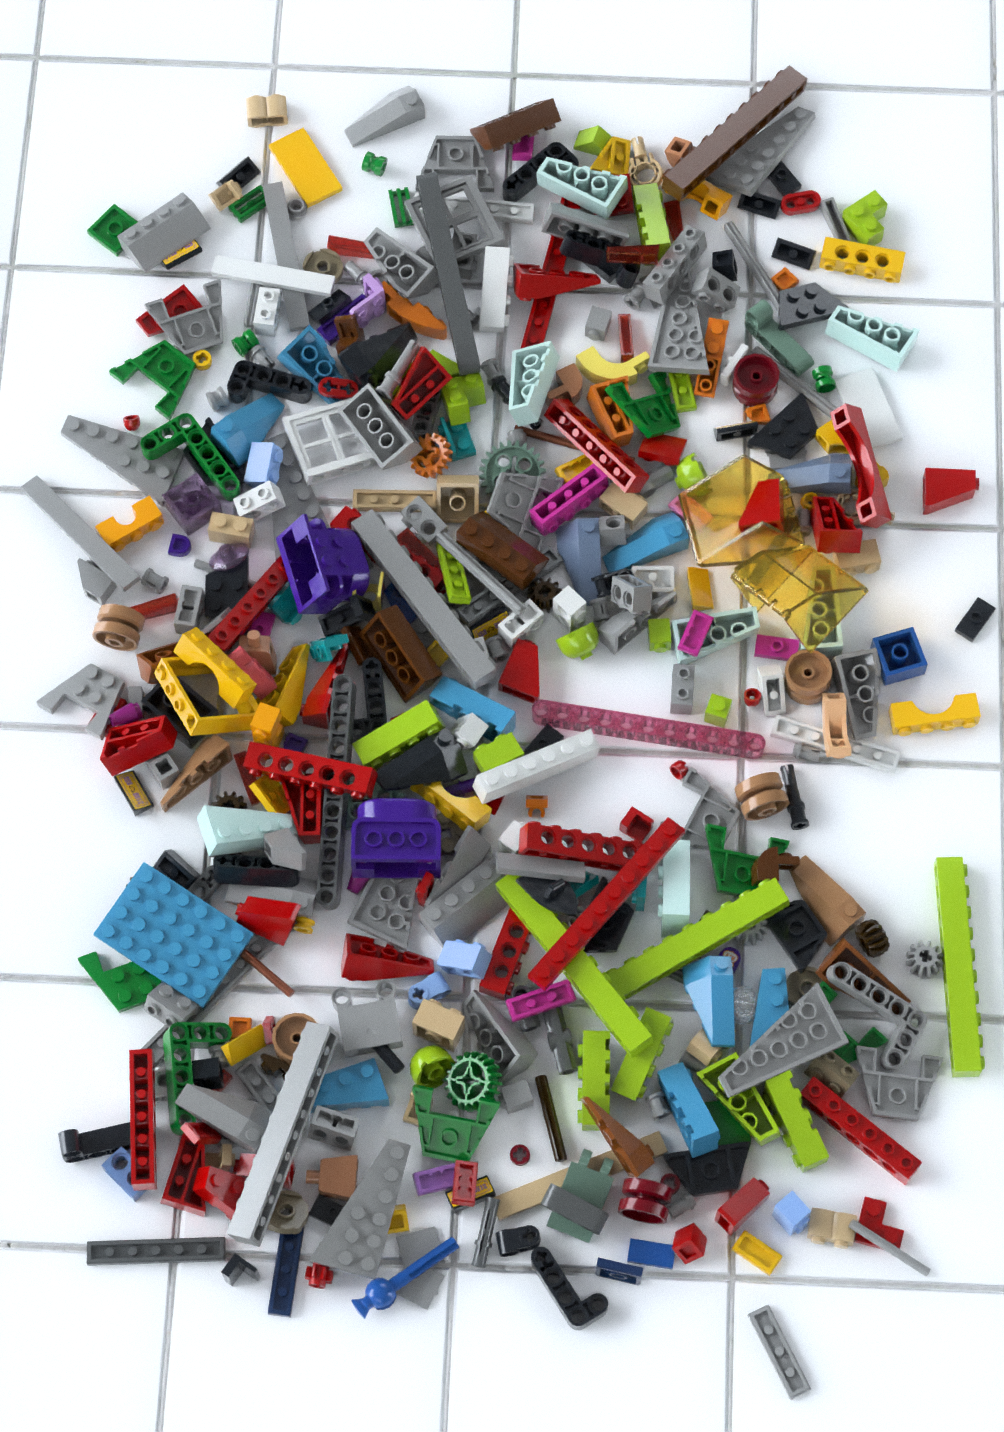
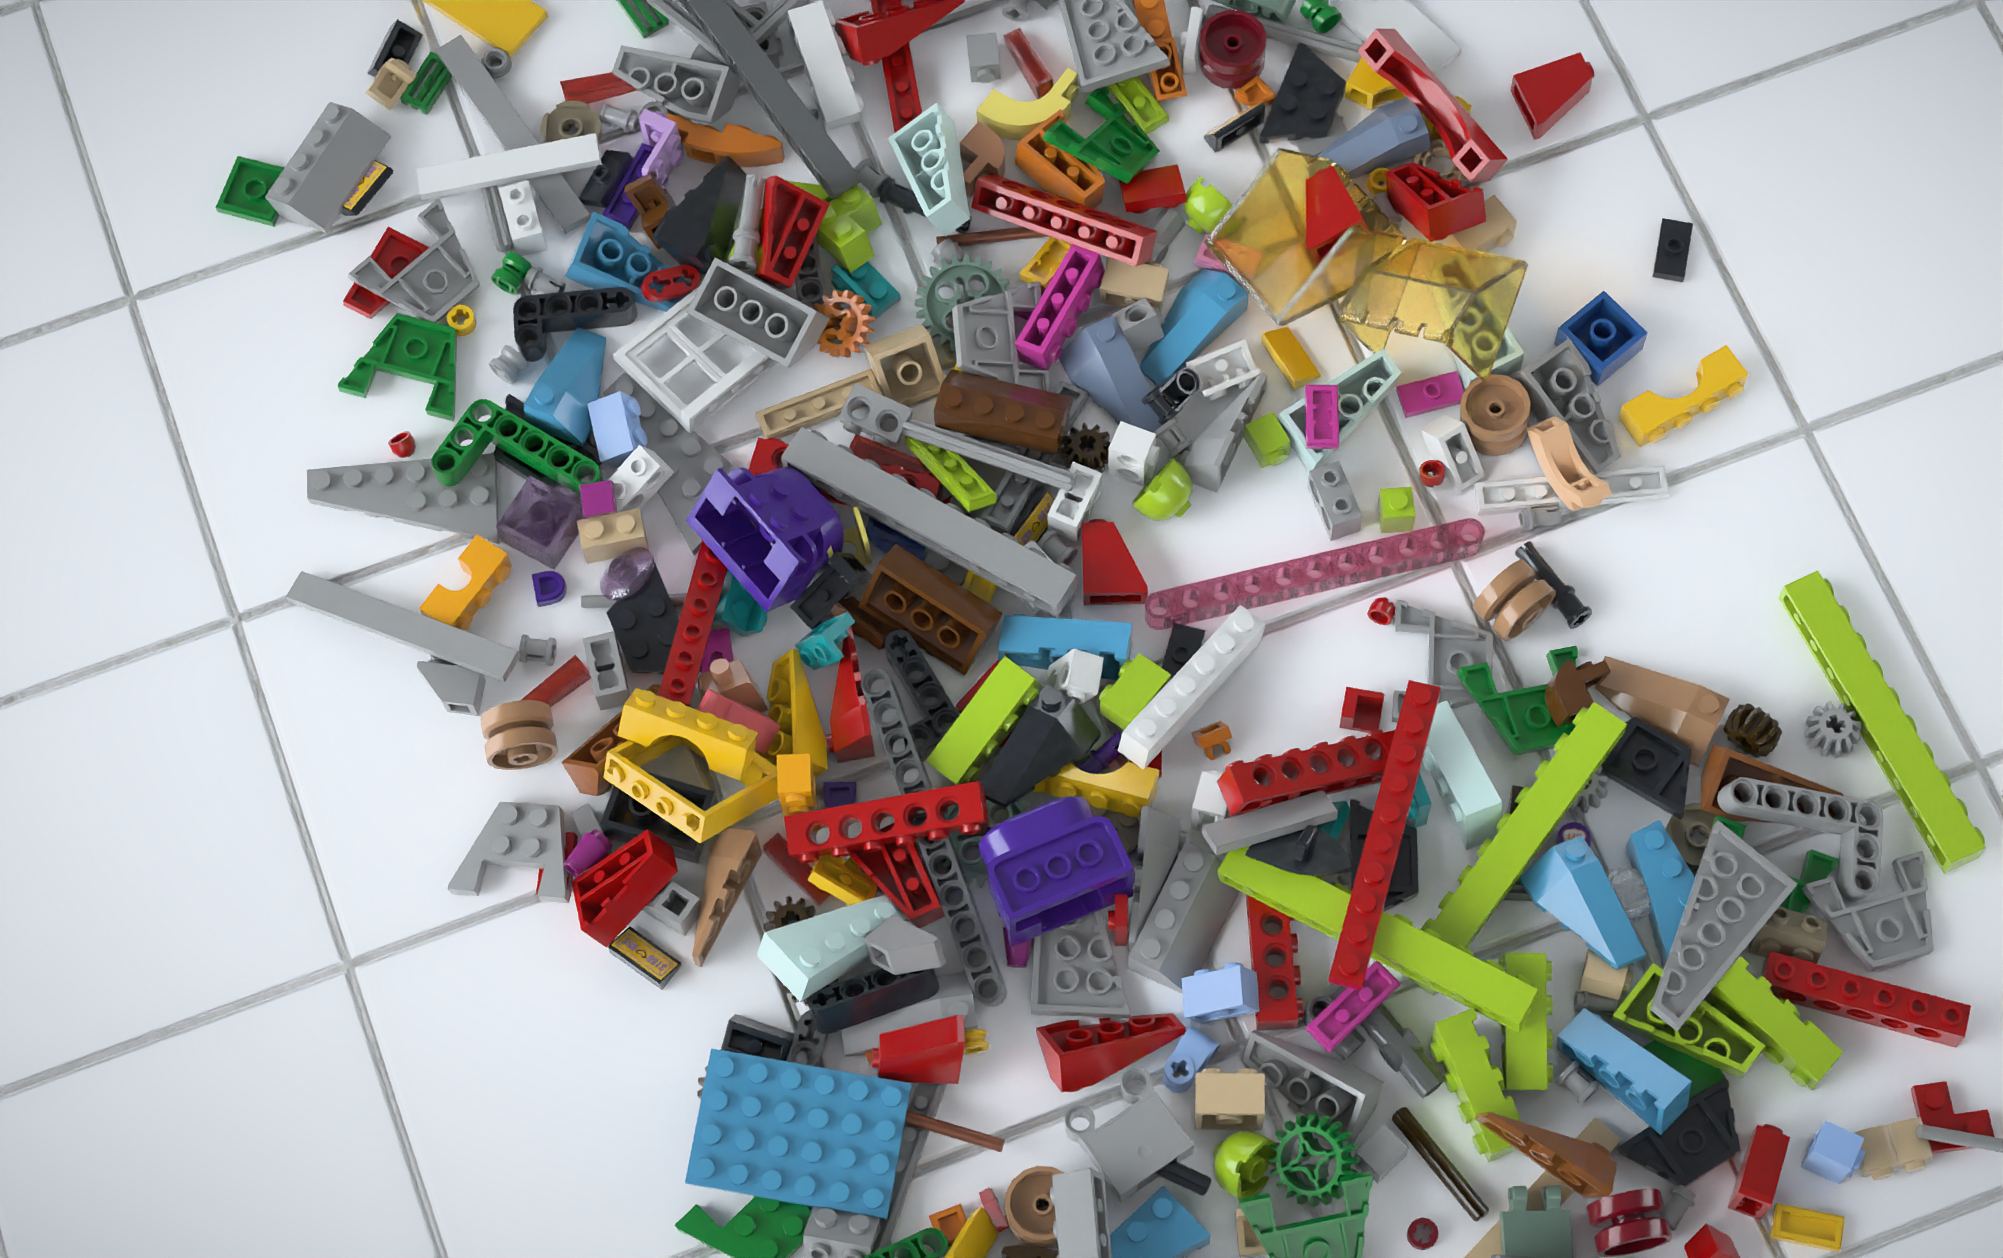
camera: 20 degrees left, 0 degrees up
light grey piece [200,607,232,634] -> none
light grey brick [611,574,653,615] -> none
dark red bush [660,1173,680,1195] -> none
none -> magenta tile [579,480,617,518]

